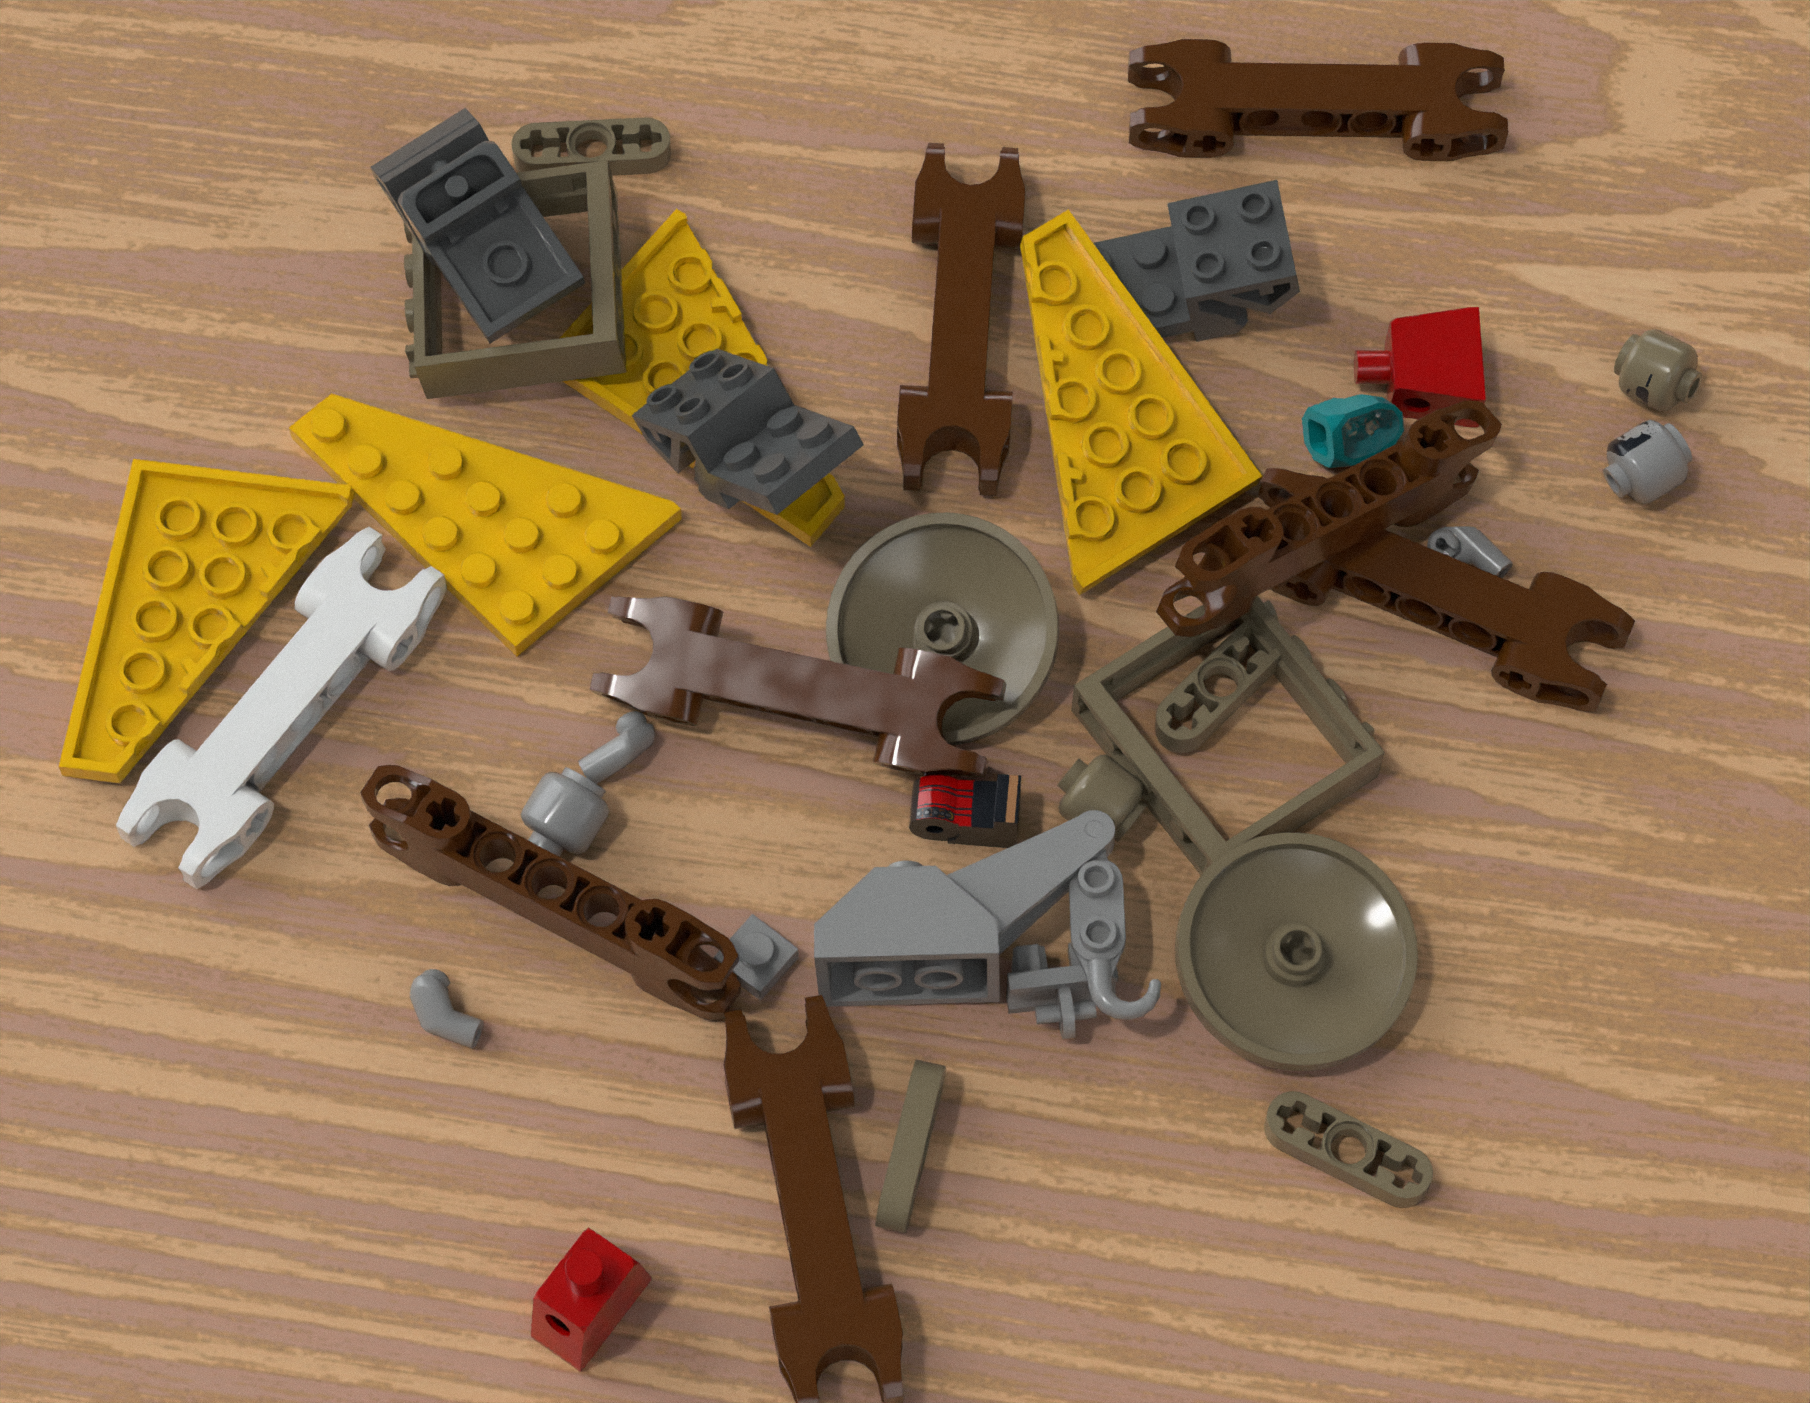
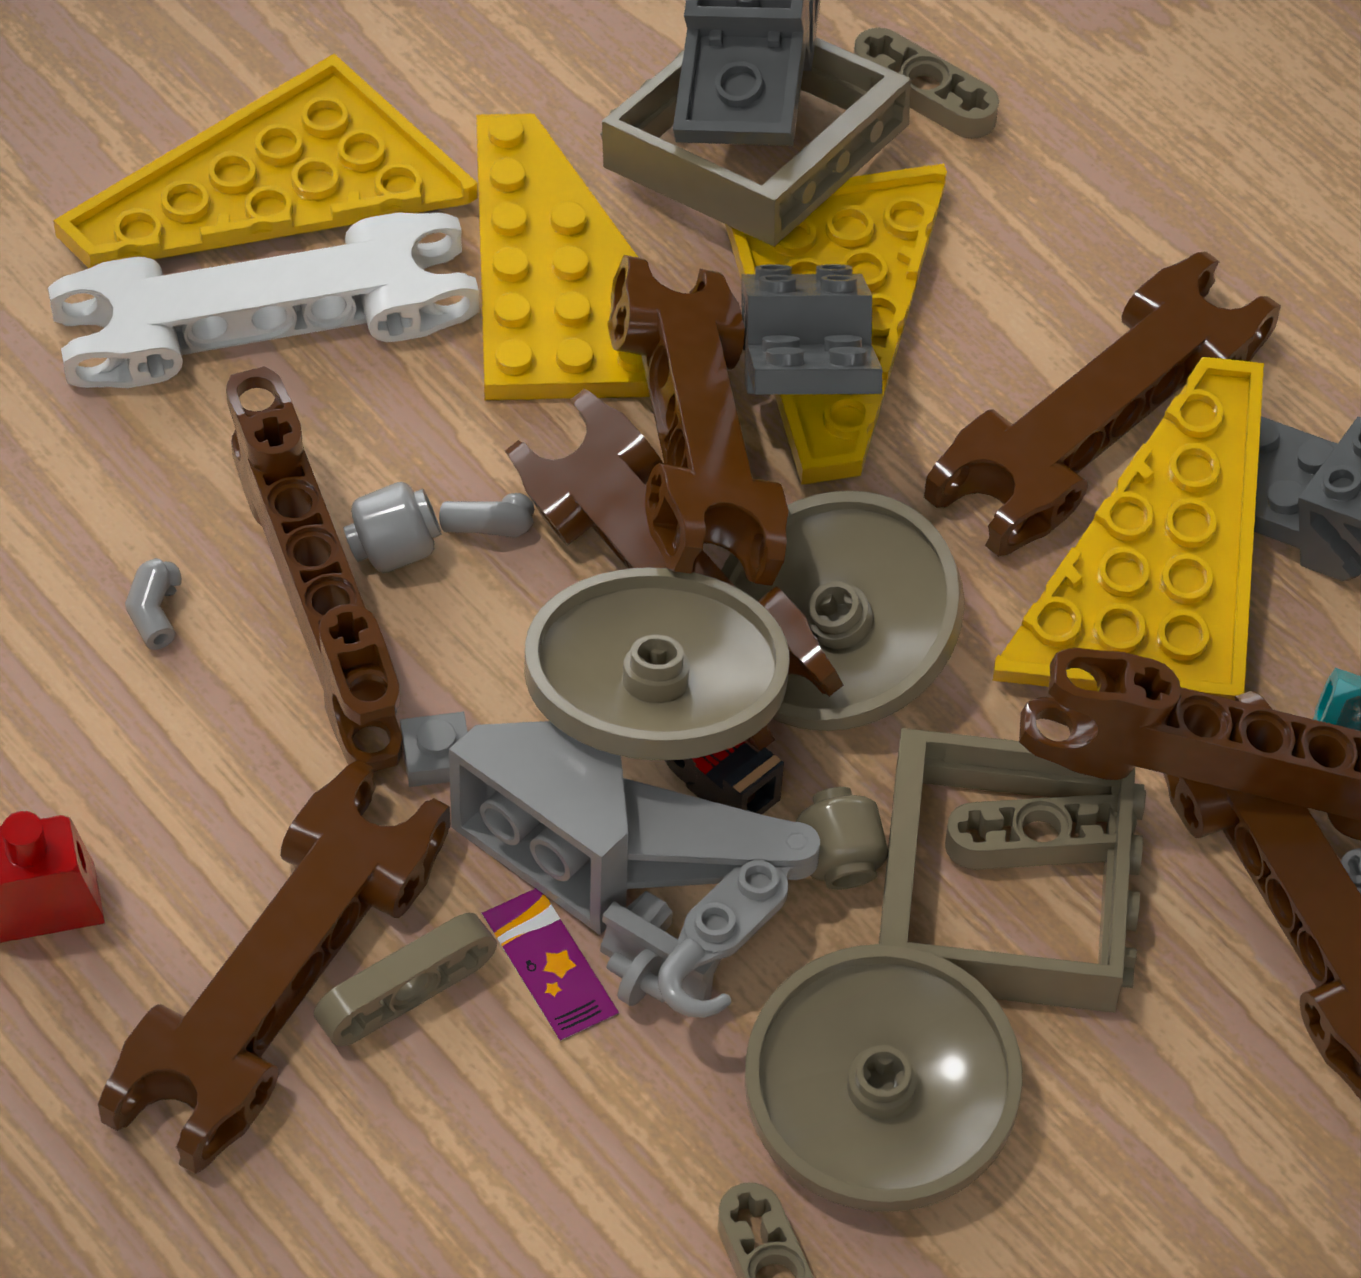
camera: 40 degrees right, 10 degrees down
none -> magenta sticker [482,888,619,1041]
none -> dark tan dish [524,568,789,760]
none -> reddish brown piece [607,255,789,586]

